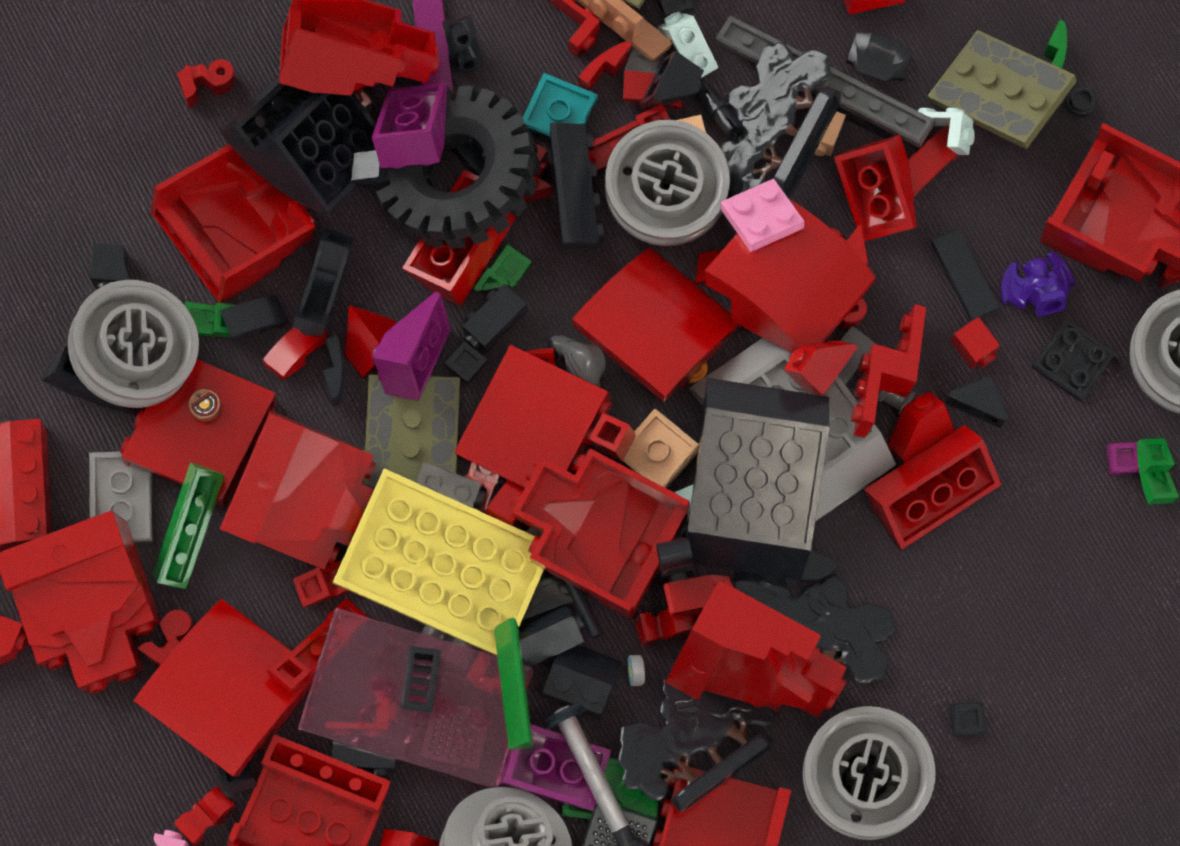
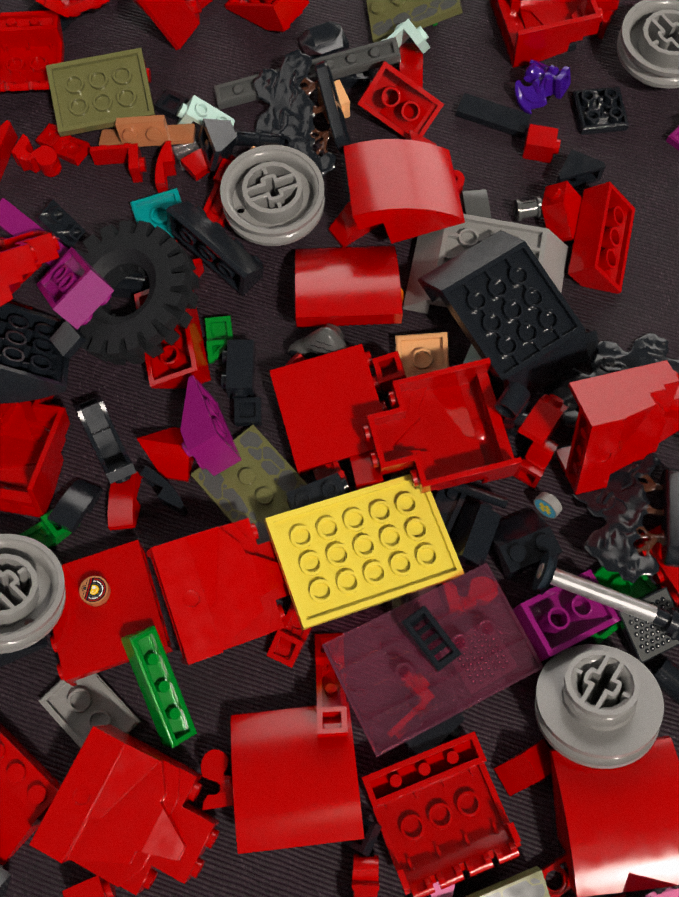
camera: 40 degrees left, 5 degrees down
green slope [494,618,533,750] -> none
bright pink plate [721,179,804,252] -> none
red slope [783,341,858,396] -> none
red bracket [851,304,926,438] -> none

